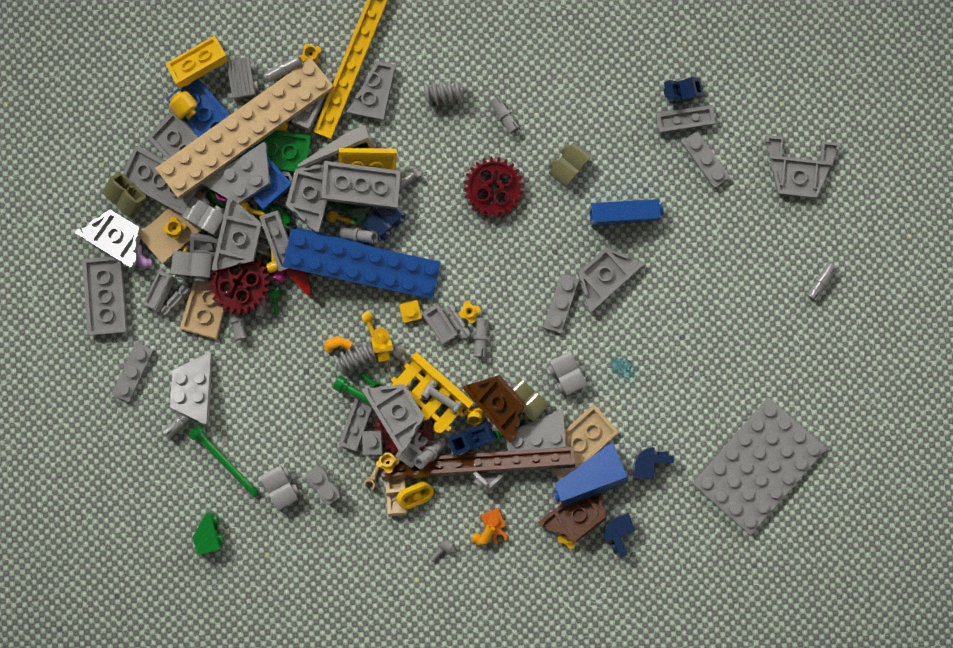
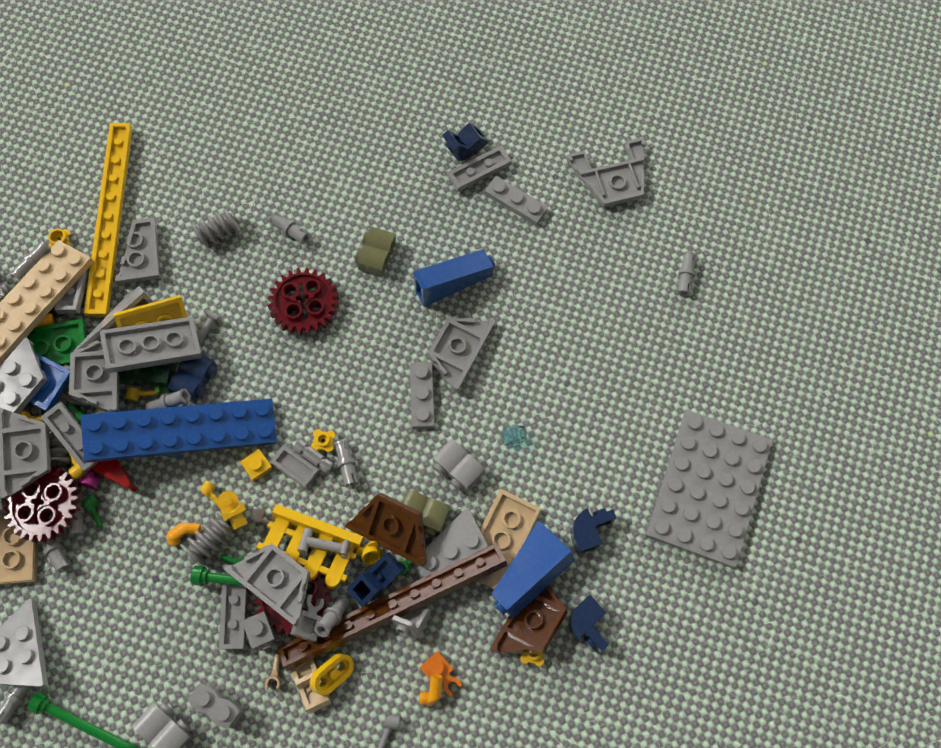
camera: 25 degrees left, 15 degrees down
yellow plate [376,452,399,474] -> none

